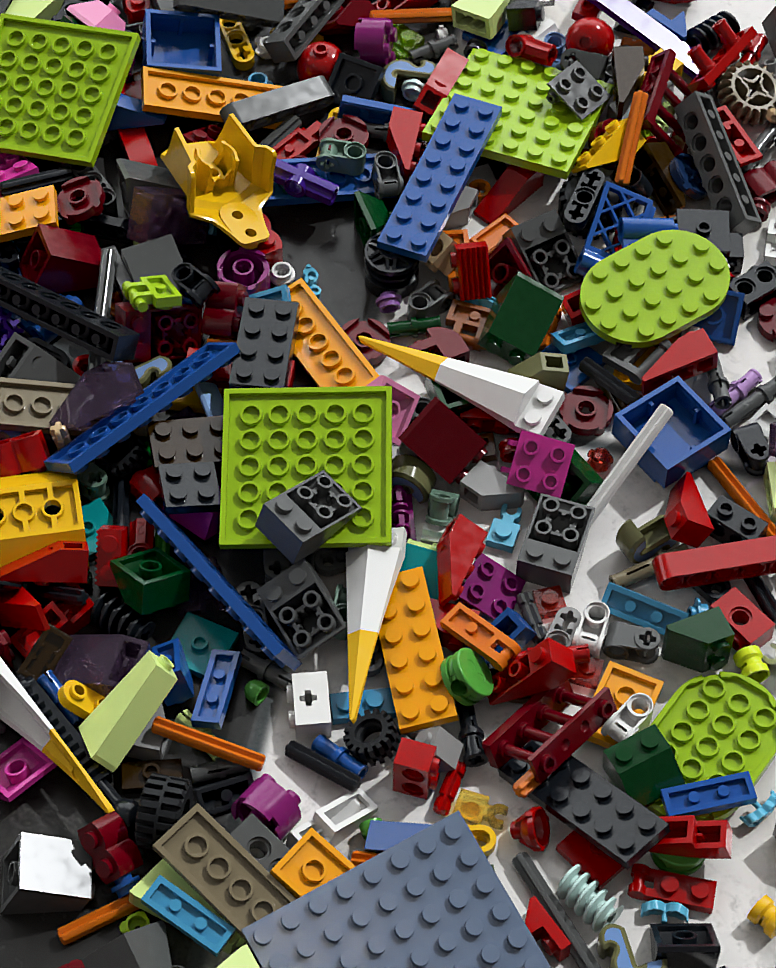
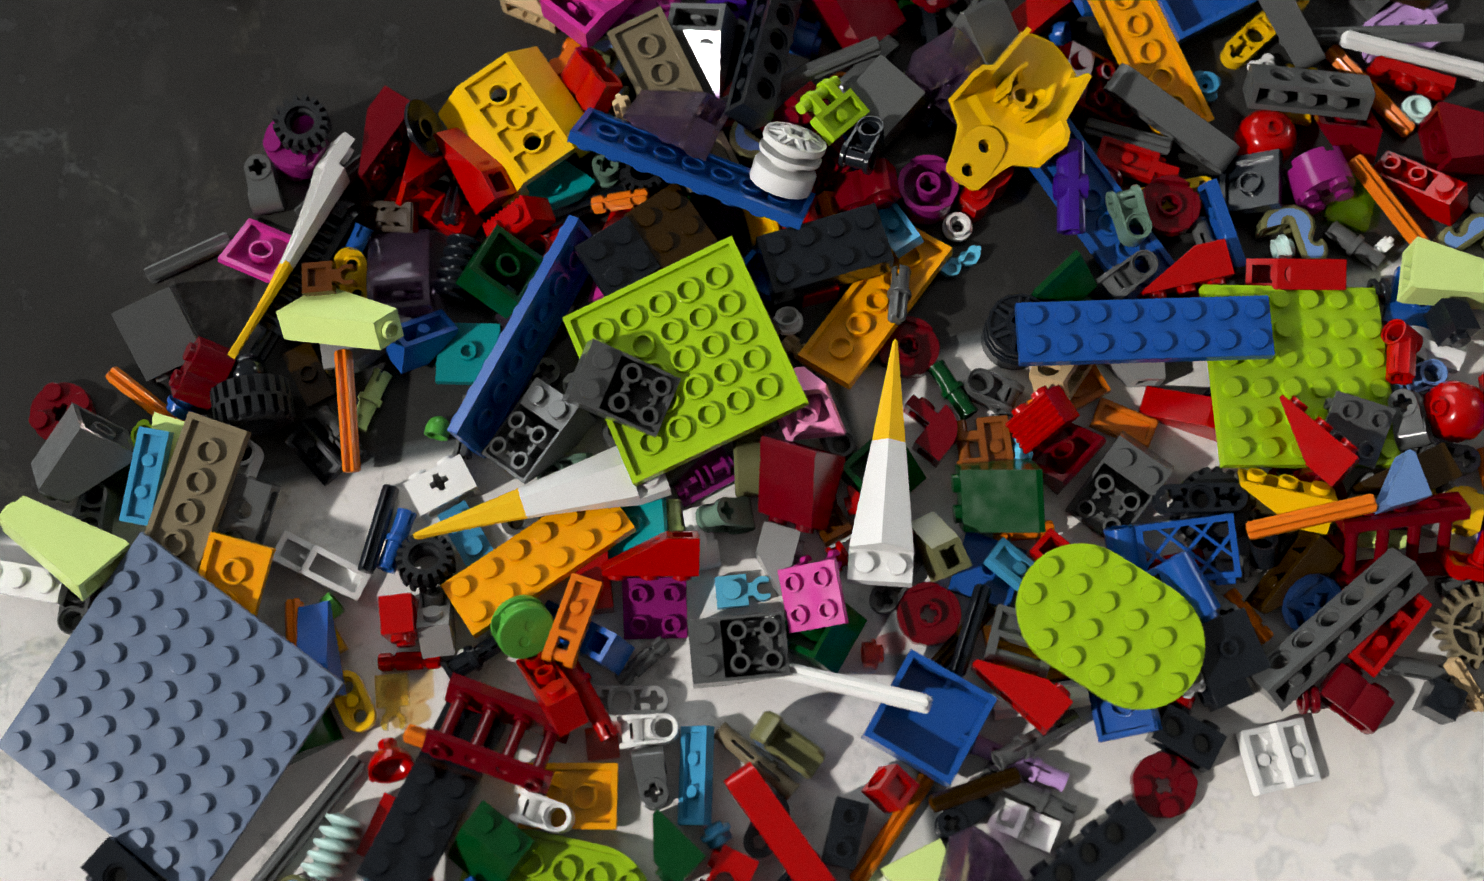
camera: 65 degrees right, 20 degrees up
blue plate [191,649,242,730] -> none
light blue slope [194,382,224,417] -> none
magenta brick [231,774,301,841] -> none
medium lavender plate [376,291,402,313] -> none
orange bush [469,179,491,205] -> none
red slope [525,896,571,963] -> none
clear red plate [532,585,567,619] -> none
red slope [664,471,714,548] -> none
none -> reddish brown plate [302,261,357,296]
none -> orange axle [591,188,651,214]
none -> white wheel [749,121,827,200]
none -> red brick [861,764,920,813]
none -> dark grey axle [887,265,912,325]
none -> dark brown axle [928,767,1022,813]
none -> blue hinge [1048,21,1072,46]
none -> red slope [1279,394,1360,489]
none -> medium blue slope [1374,449,1432,514]

